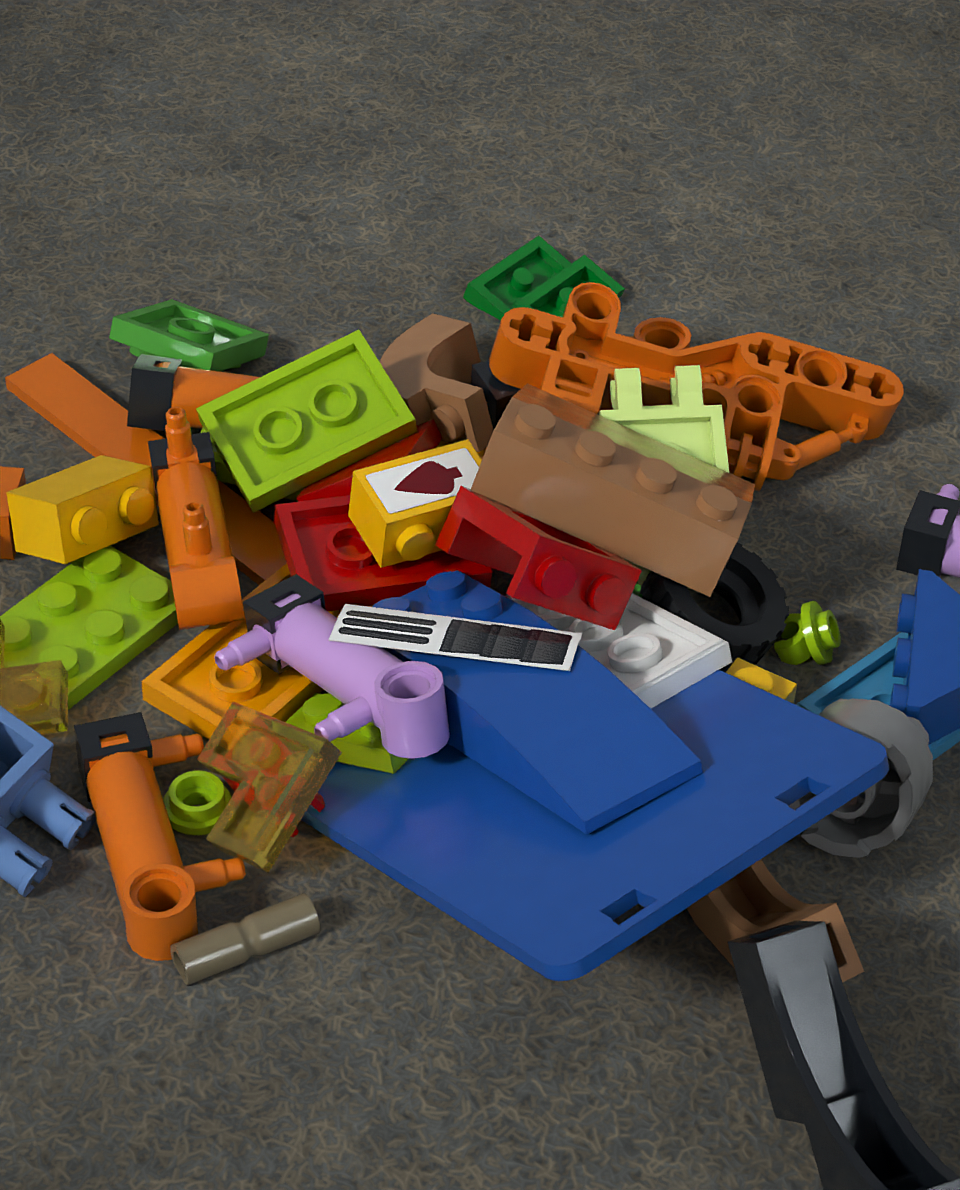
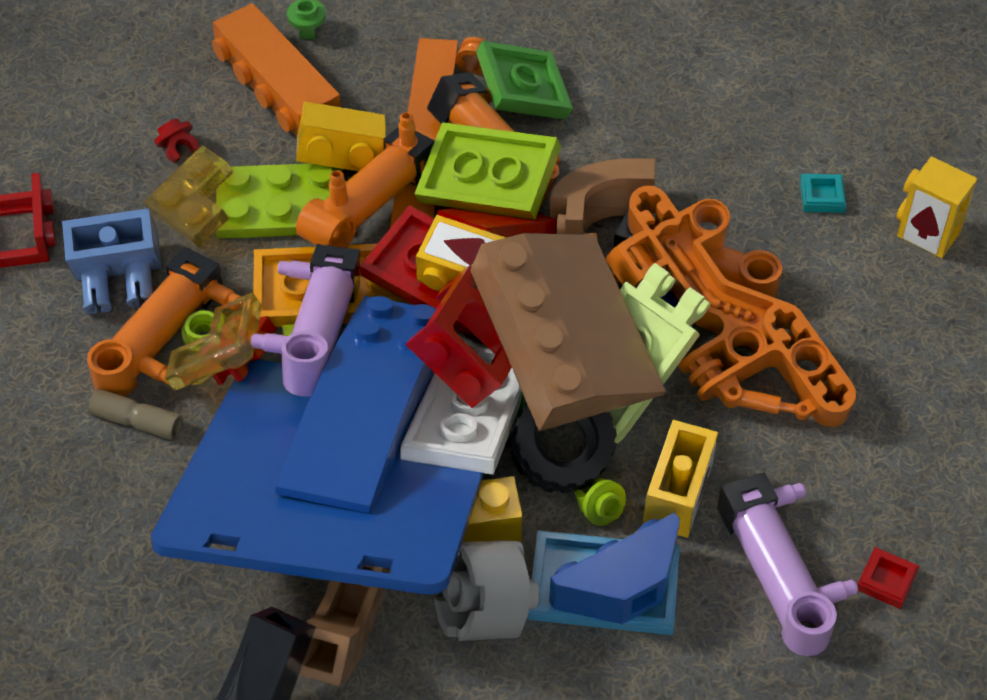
camera: 50 degrees right, 10 degrees up
sticker [328,604,583,671] -> none
green slope [463,235,625,321] -> none
none -> orange bush [455,37,486,76]
none -> yellow brick [643,420,718,538]
none -> teal tile [800,174,846,213]
none -> yellow brick [896,156,978,258]

